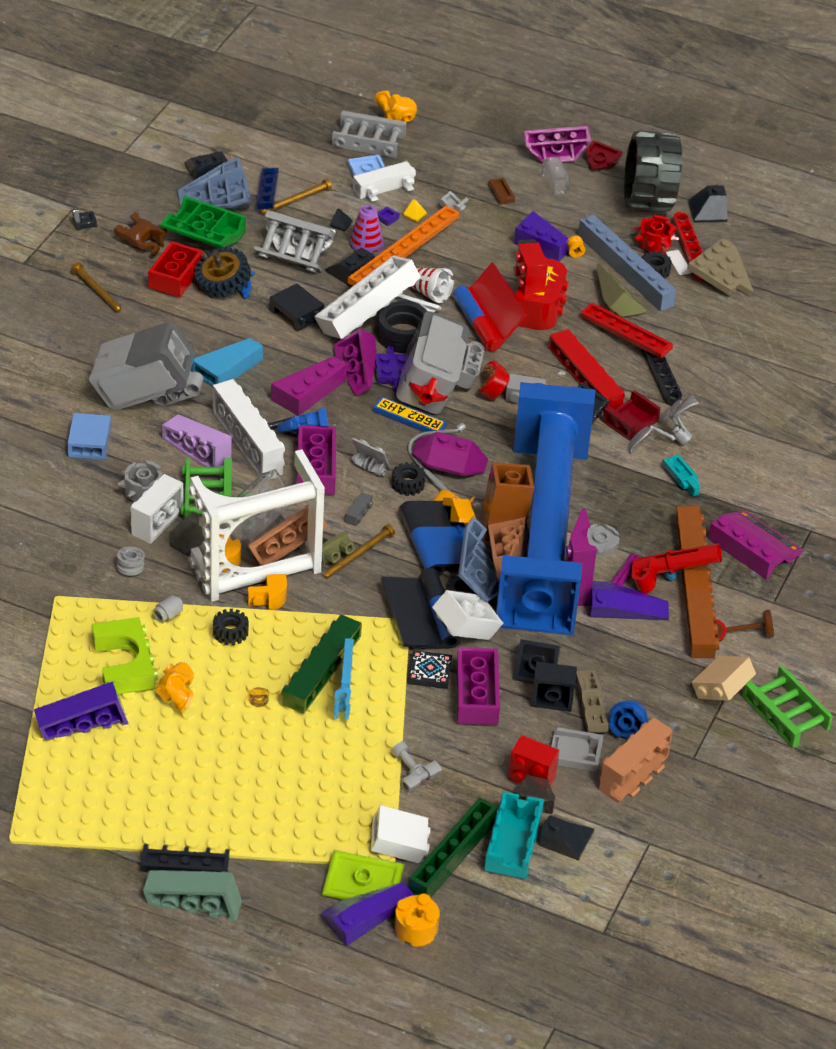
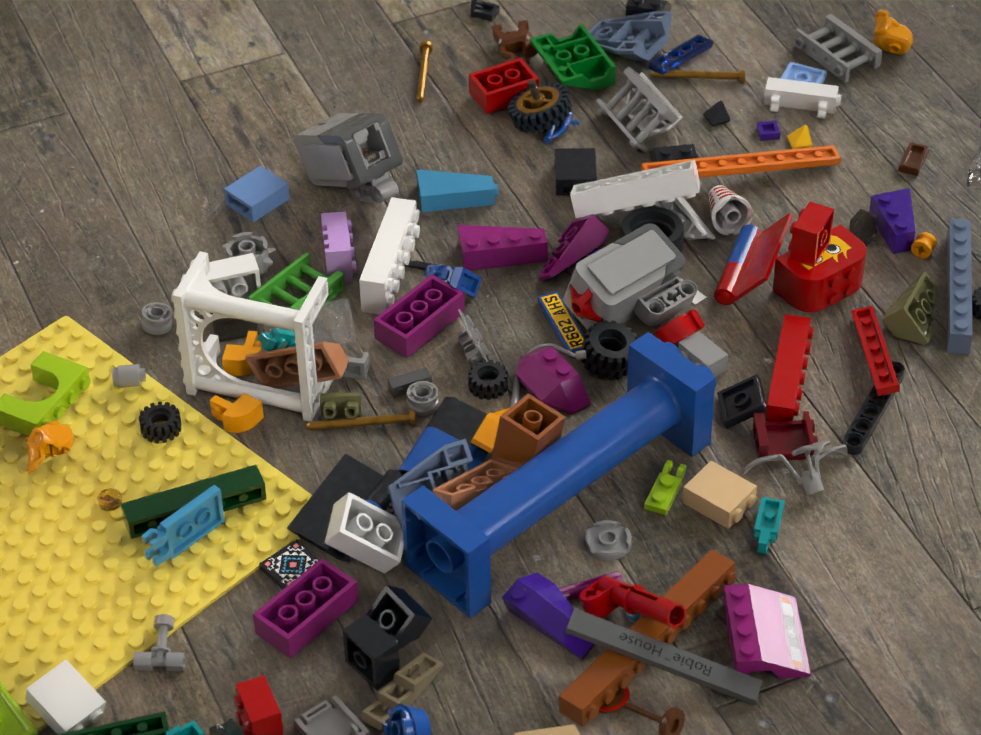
camera: 45 degrees right, 0 degrees up
medium lavender cone [349,205,384,254] -> none
light grey bracket [438,191,468,214] -> none
magenta piece [564,508,597,606] -> none
none -> teal hinge [257,328,296,351]
none -> light grey wheel [407,381,439,416]
none -> dark grey tile [565,608,763,705]
none -> black tyre [581,320,637,380]
none -> lime hinge [644,460,687,516]
none -> tan brick [683,461,757,529]

